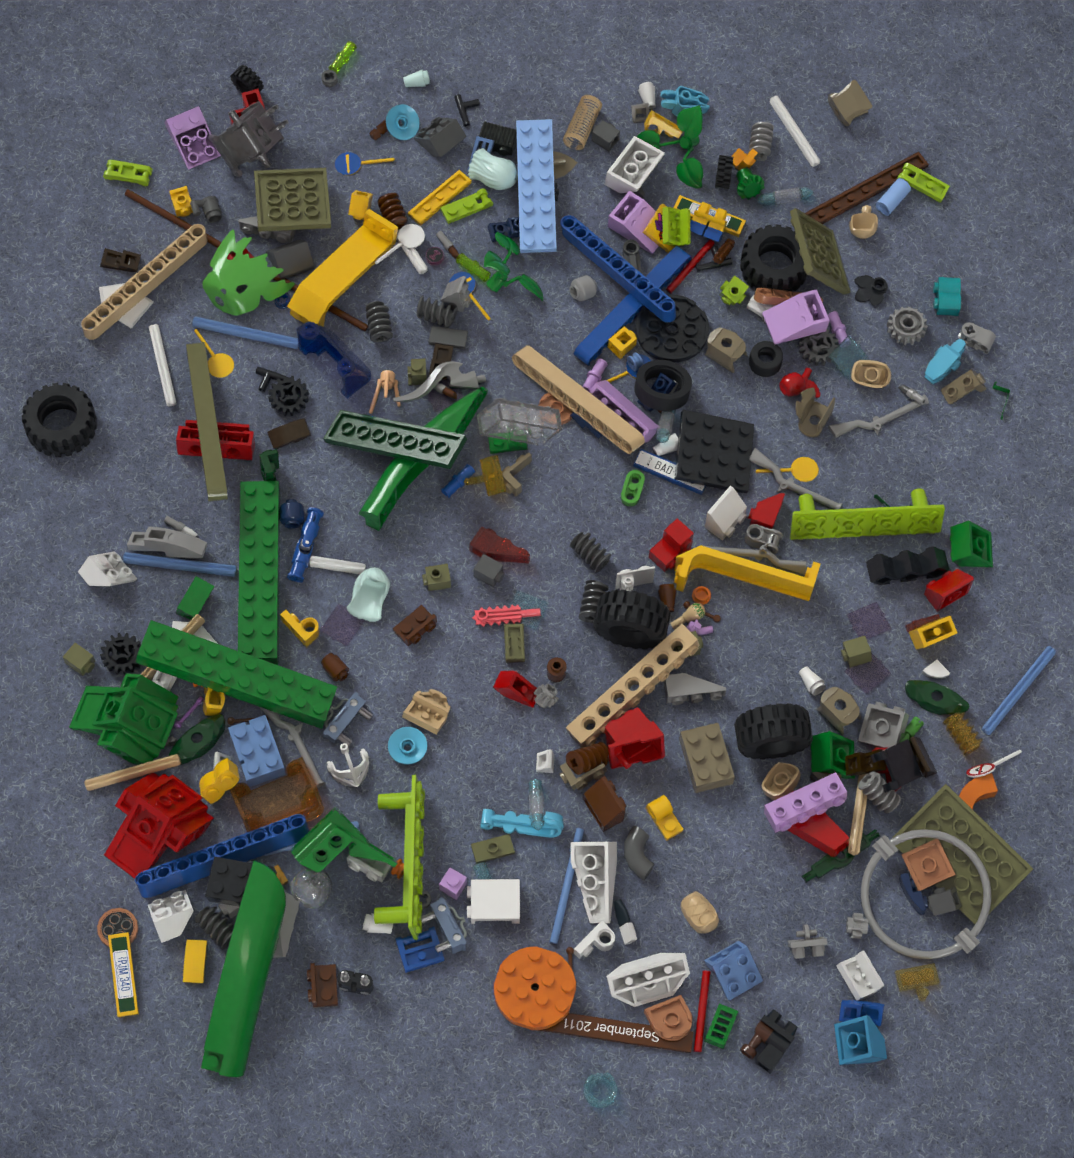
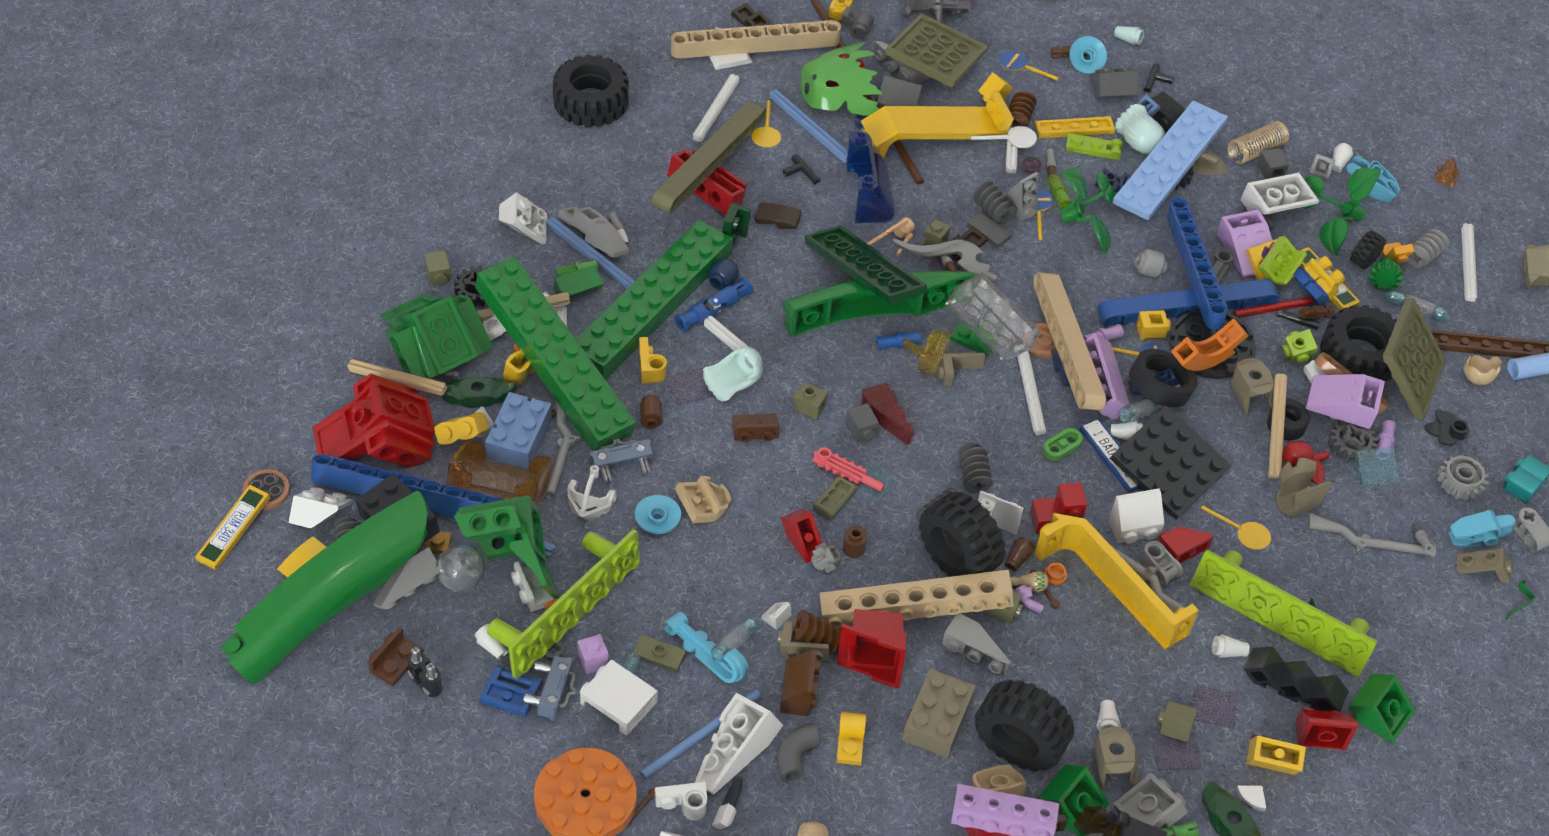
camera: 35 degrees right, 15 degrees down
medium lavender hinge [174,696,204,729] -> none
black gear [268,376,309,416] -> none
dark grey piece [365,301,393,342] -> none
medium blue bush [627,352,644,371] -> none
yellow plate [644,110,682,139] -> none
light grey piece [749,448,843,509] -> none
tan piece [851,360,891,388] -> none
none -> bright green axle [555,259,598,277]
none -> white axle [1016,346,1046,435]
none -> orange arch [1171,318,1249,371]
none -> white cone [1212,634,1250,658]
none -> tan axle [1268,374,1287,479]
none -> clear orange tile [1434,159,1459,187]

